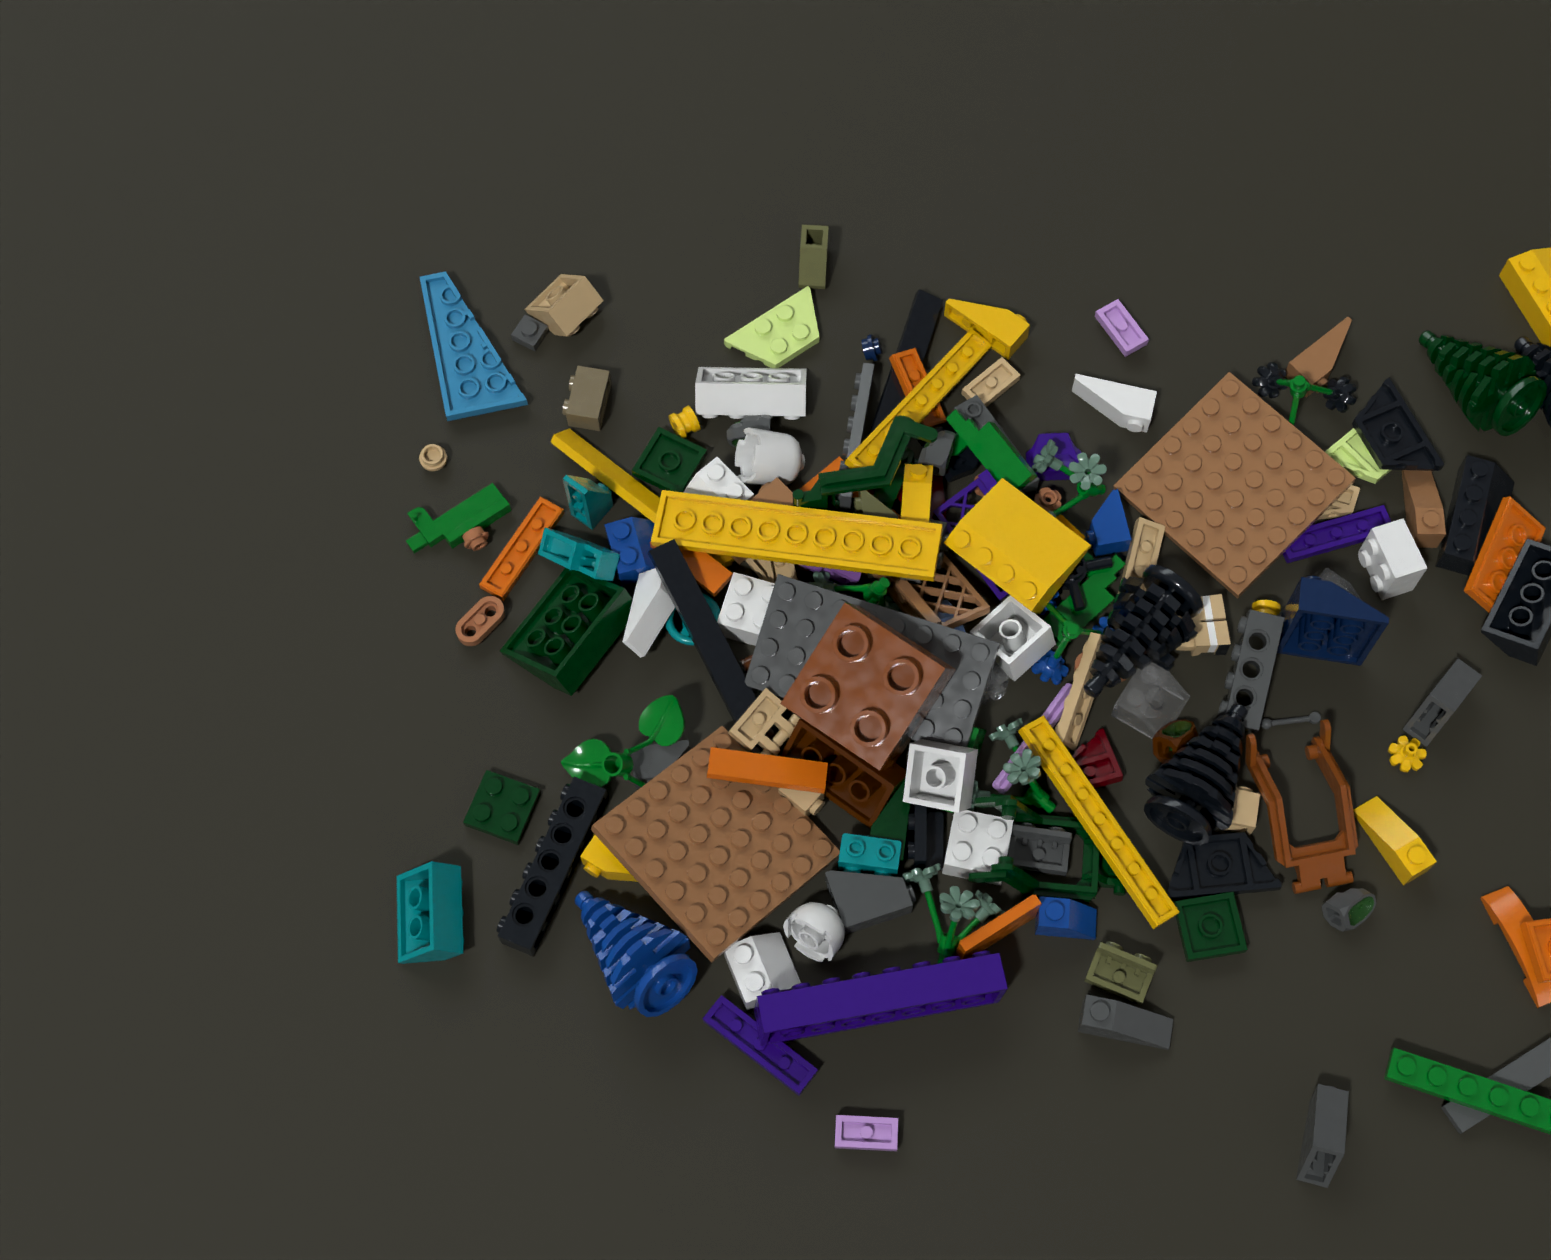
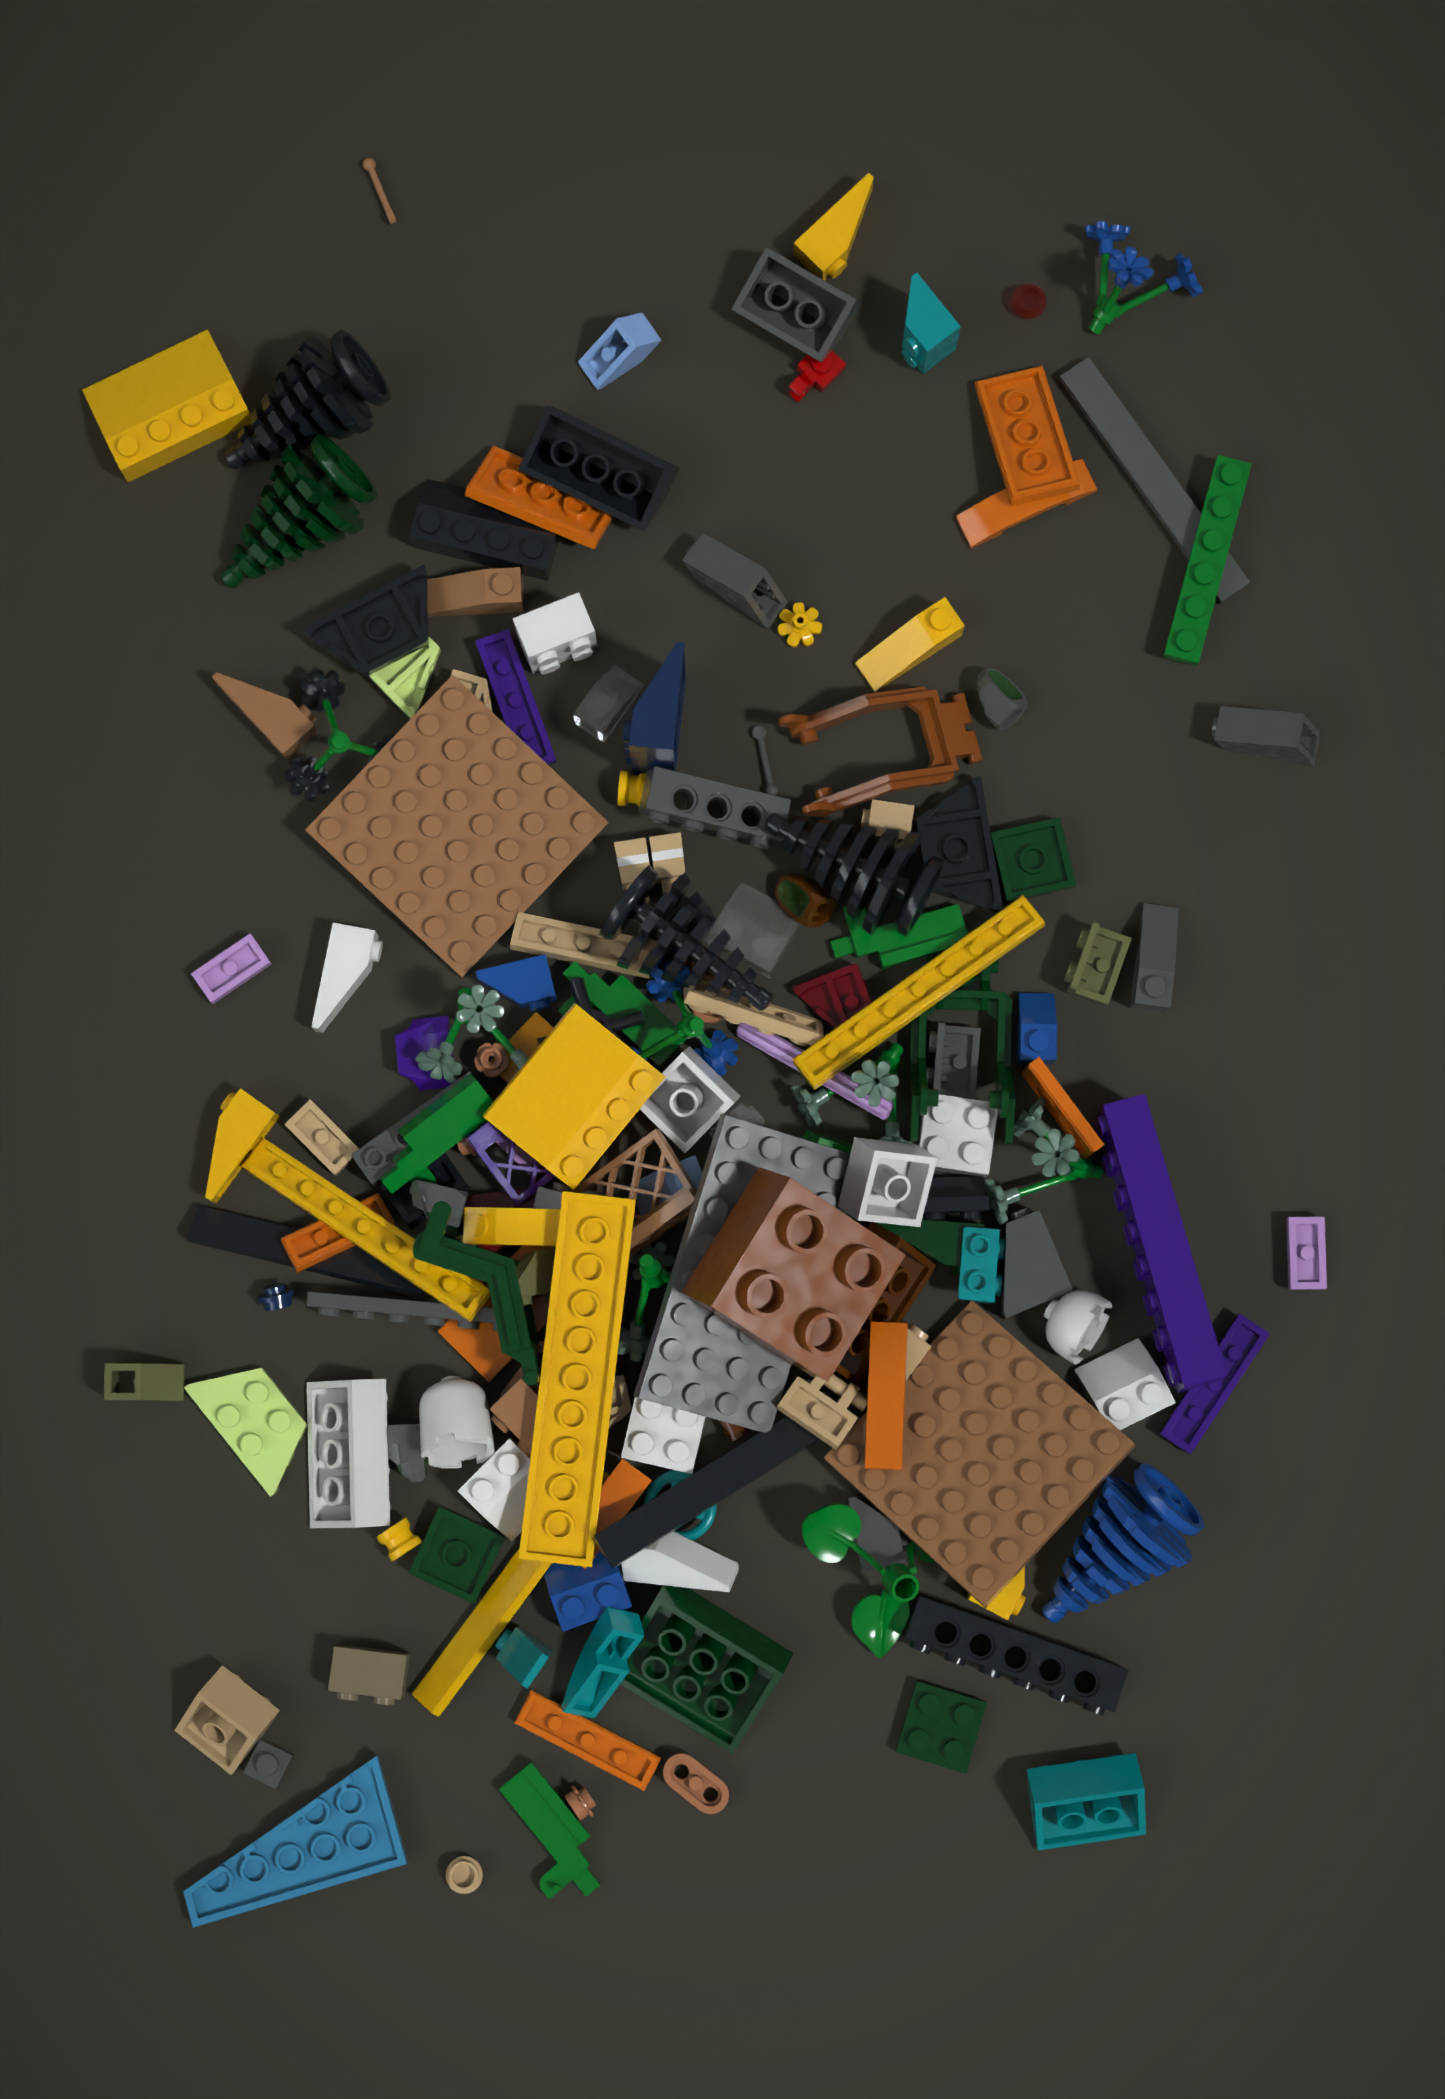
camera: 95 degrees left, 15 degrees up
none -> green piece [830,904,968,970]

